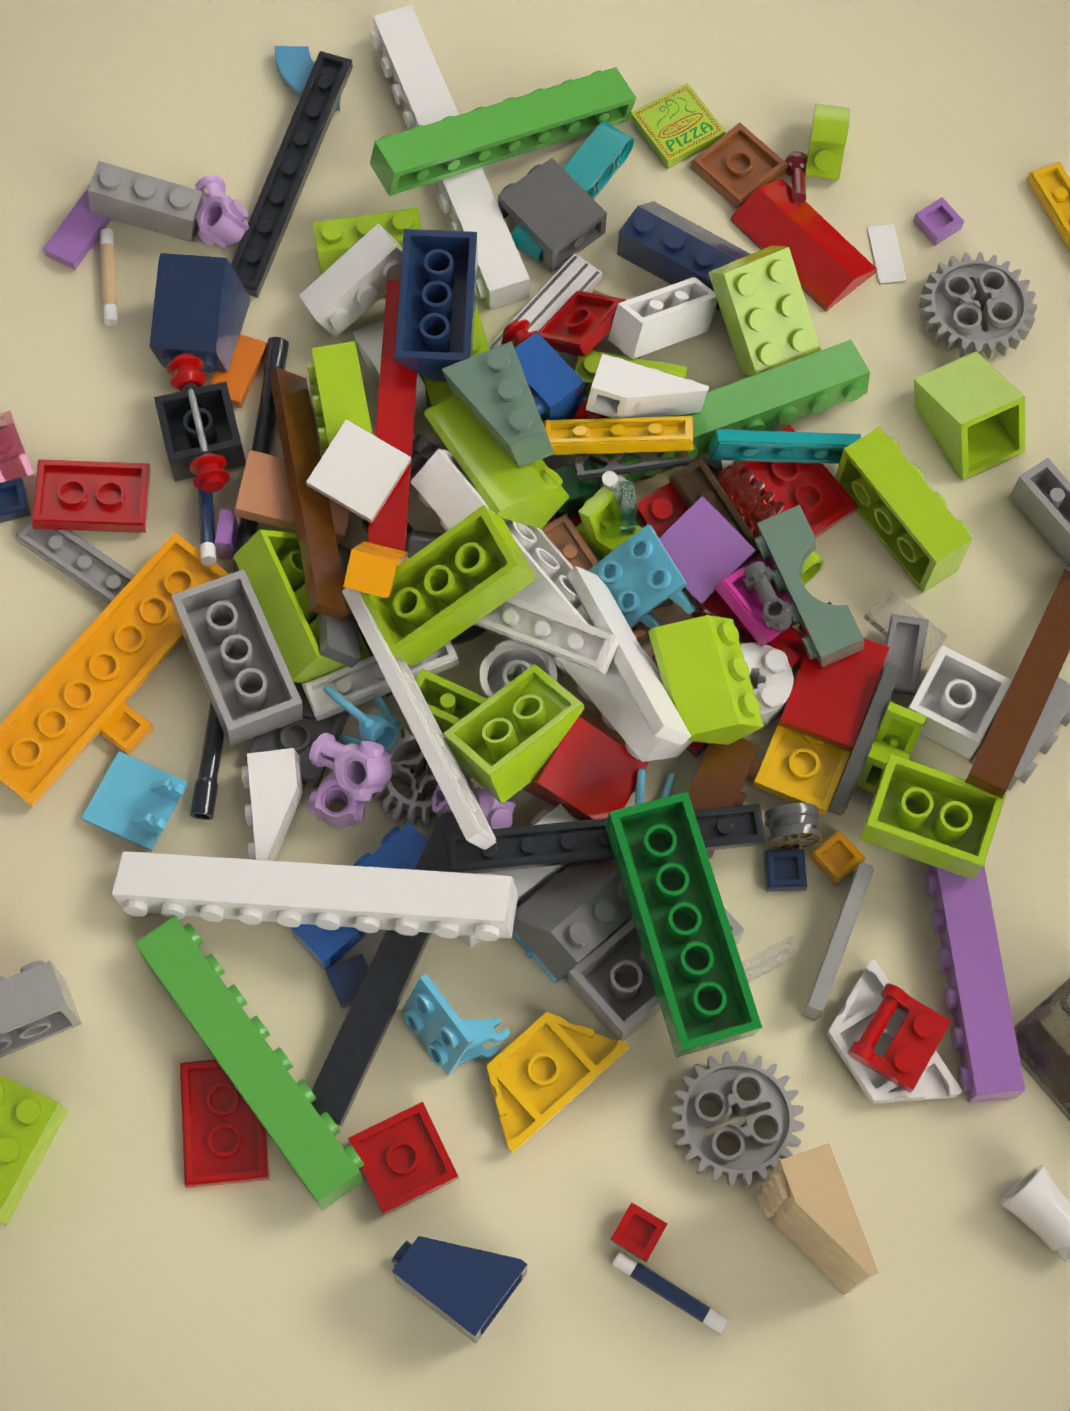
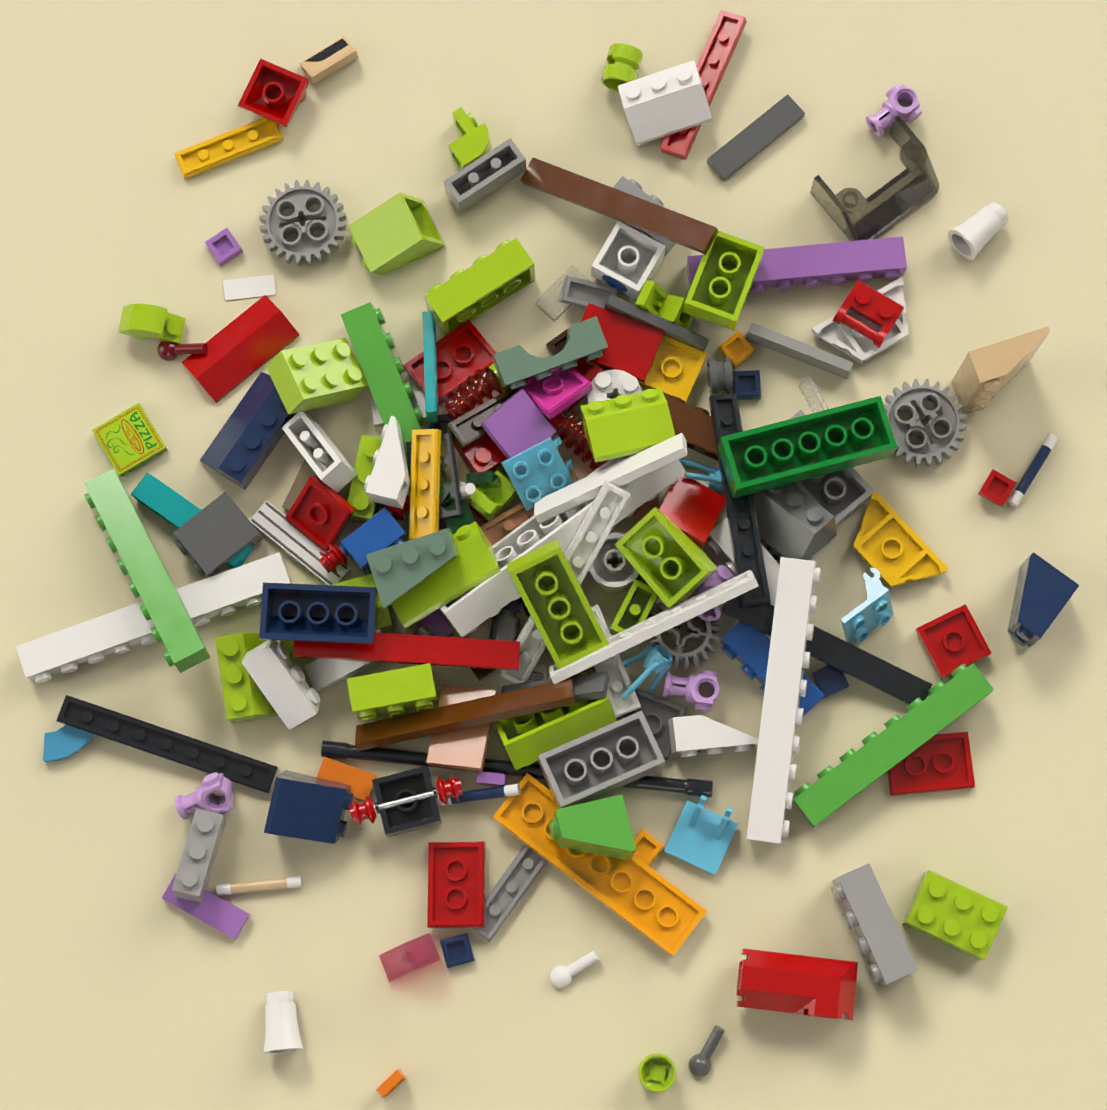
camera: 85 degrees left, 10 degrees up
white tile [306,419,411,523] -> none
lavender connector [309,733,392,801] -> none
light orange panel [343,541,408,598] -> none
dark orange tile [690,122,788,210] -> none
dark grey bar [743,561,794,631] -> none
none -> bright green slope [549,794,636,860]

